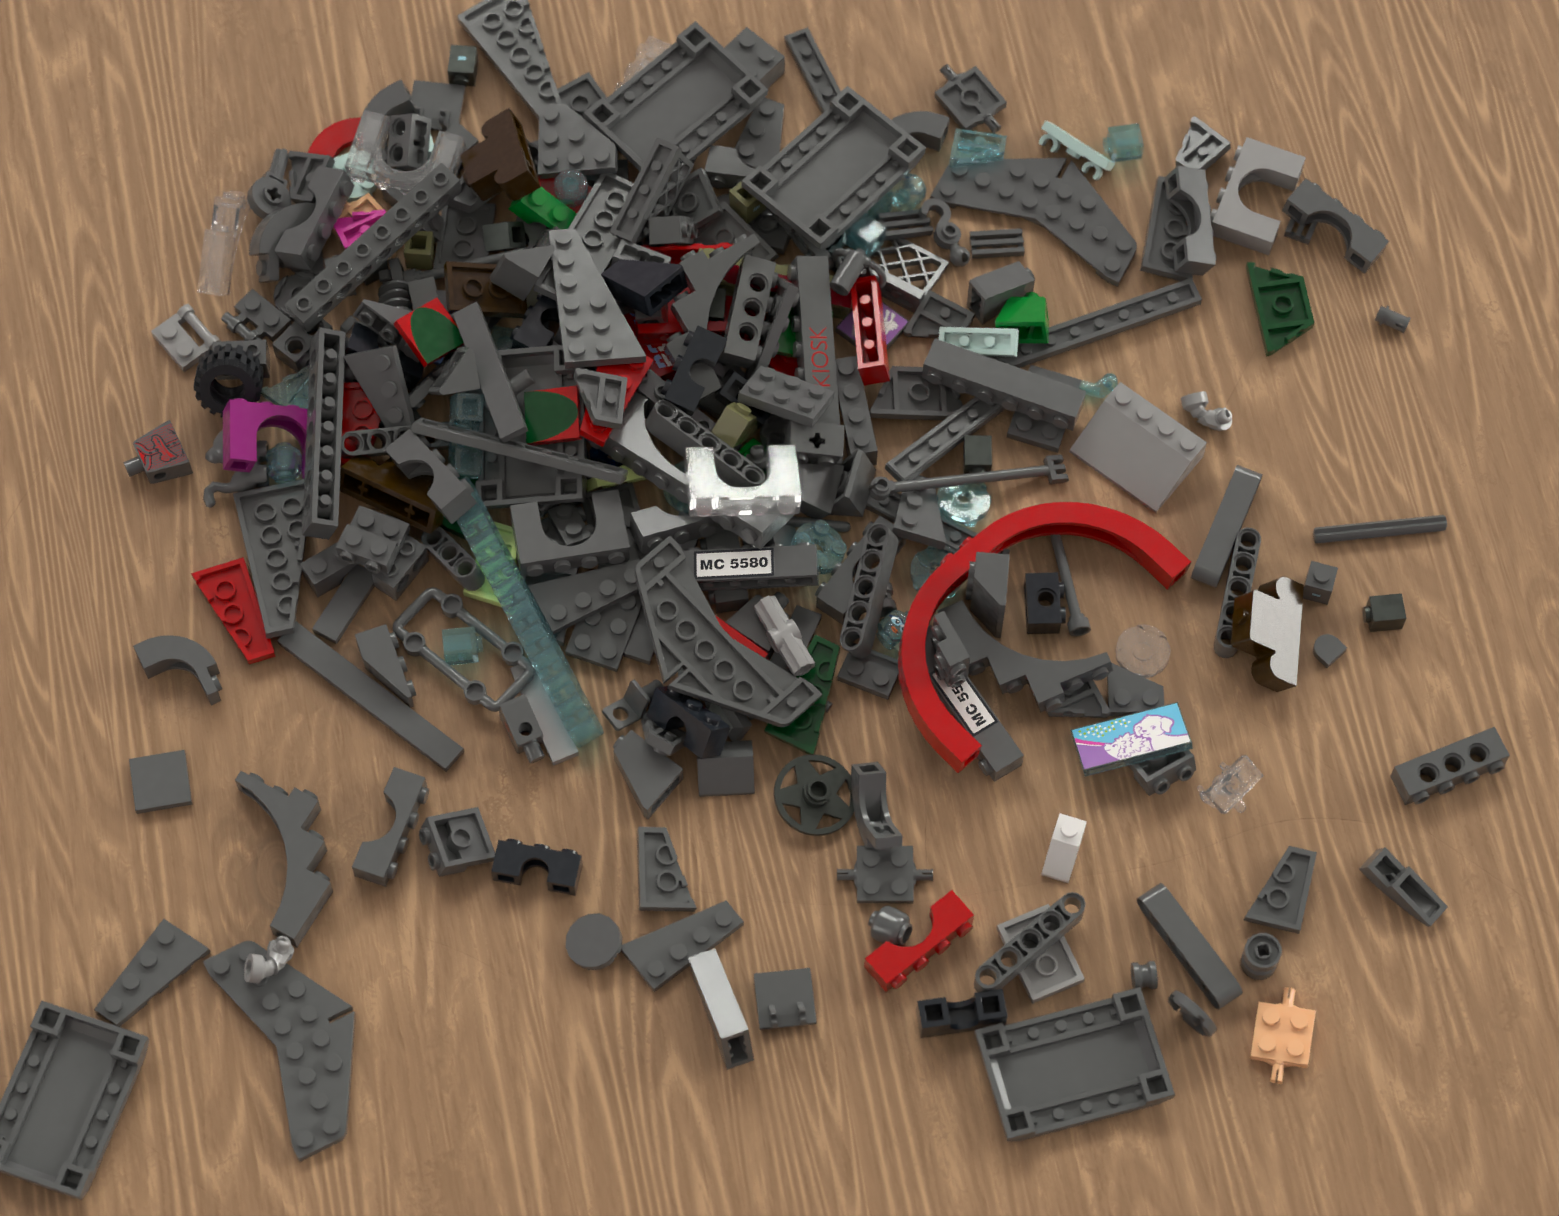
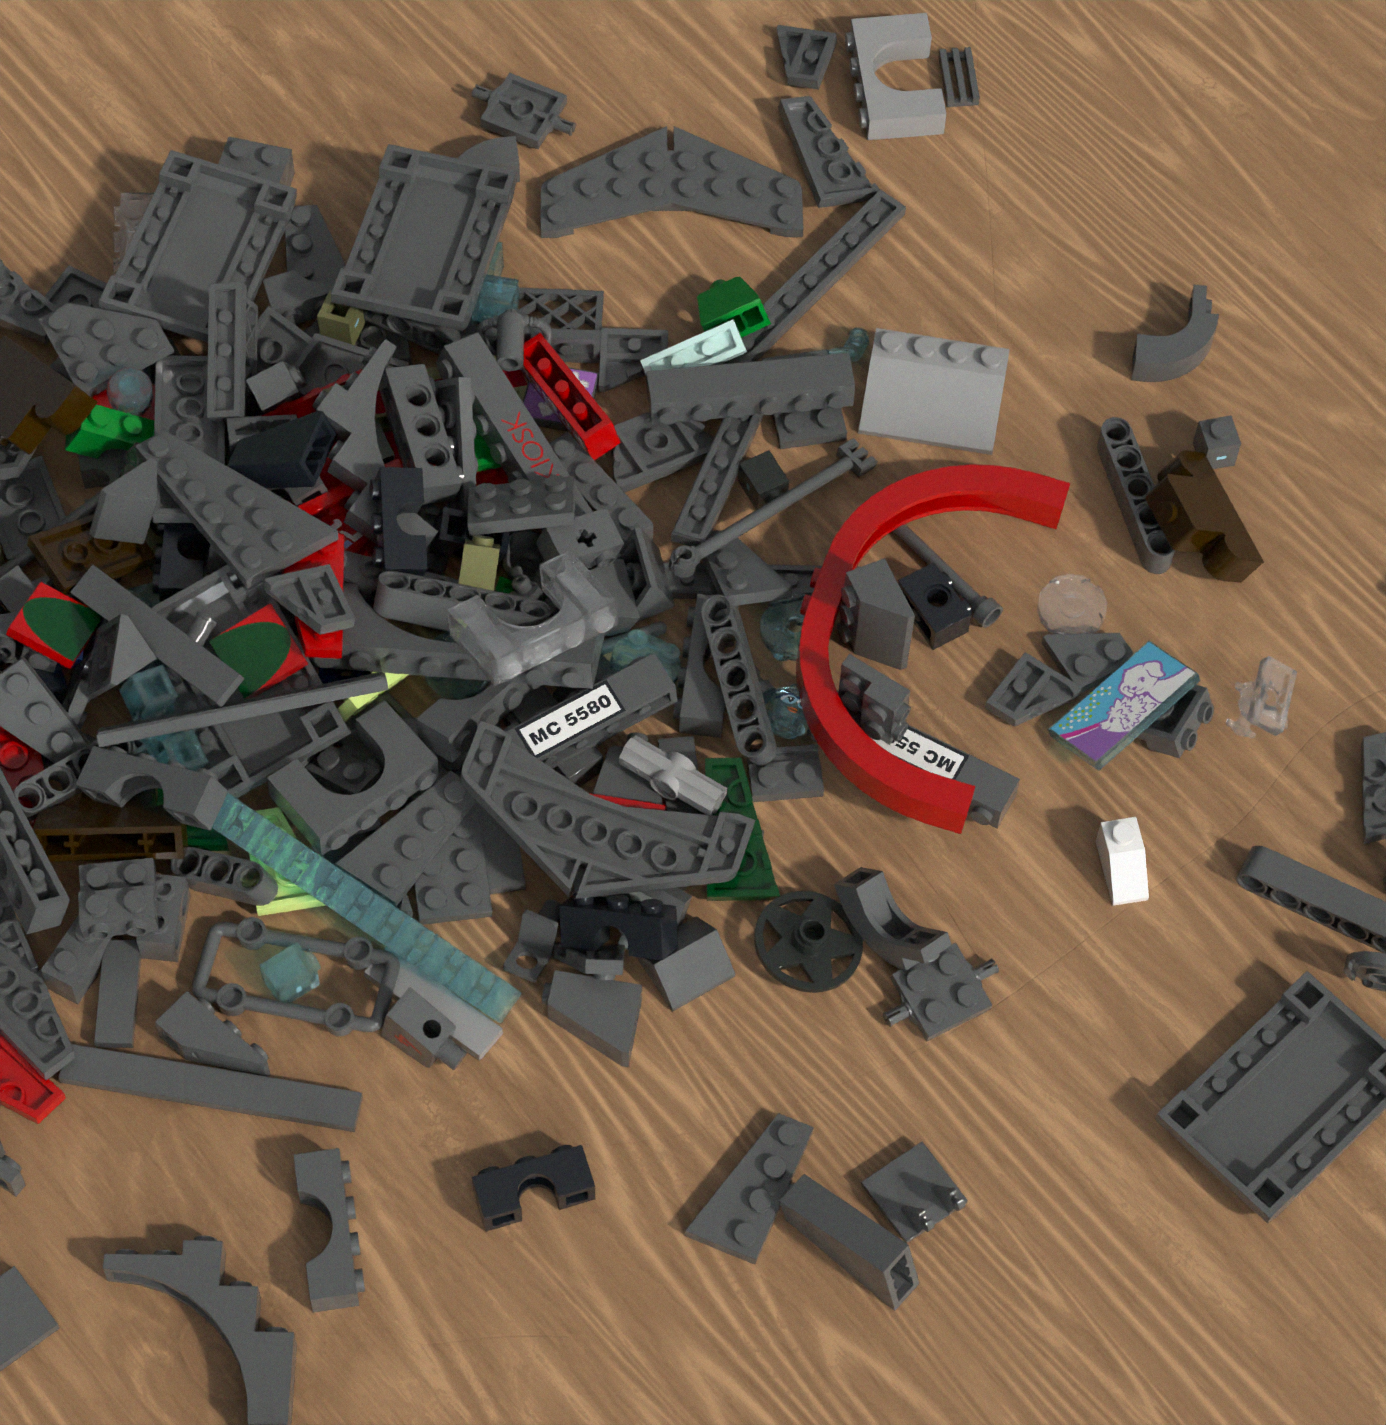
camera: 30 degrees left, 5 degrees down
dark grey plate [419,807,495,877] -> none
pearl dark grey brick [483,221,527,252] -> none
dark grey tile [565,913,623,970] -> none
dark grey wing [637,827,696,912] -> none
dark grey tile [784,27,841,113] -> none
red arch [864,890,974,992] -> none
dark grey head [868,906,913,946] -> none
dark grey tile [876,209,934,241] -> none
clear light blue head [888,173,927,211] -> none
black arch [916,989,1008,1038] -> none
dark grey piece [918,198,970,267] -> none
clear light blue plate [937,483,991,527] -> none
dark grey arch [937,600,1113,712] -> none
clear light blue wing [949,128,1007,168] -> none
dark grey slope [967,261,1035,325] -> none
dark grey tile [970,228,1025,259] -> none
dark grey beam [974,892,1086,992] -> none
light grey plate [996,904,1085,1004] -> none
light aqua plate [1039,121,1115,180] -> none
clear light blue brick [1103,123,1144,162] -> none
dark grey wheel [1131,961,1158,990] -> none
dark grey arch [1165,166,1216,276] -> none
light grey arm [1180,391,1232,431] -> none
dark grey beam [1191,465,1263,588] -> none
dark green wing [1246,262,1315,356] -> none
dark grey arch [1282,178,1389,274] -> none
dark grey axle [1313,515,1447,543] -> none
dark grey tile [1313,634,1347,668] -> none
pearl dark grey brick [1362,593,1407,632] -> none
dark grey pin [1375,305,1411,333] -> none
none -> dark grey arch [1131,284,1219,382]

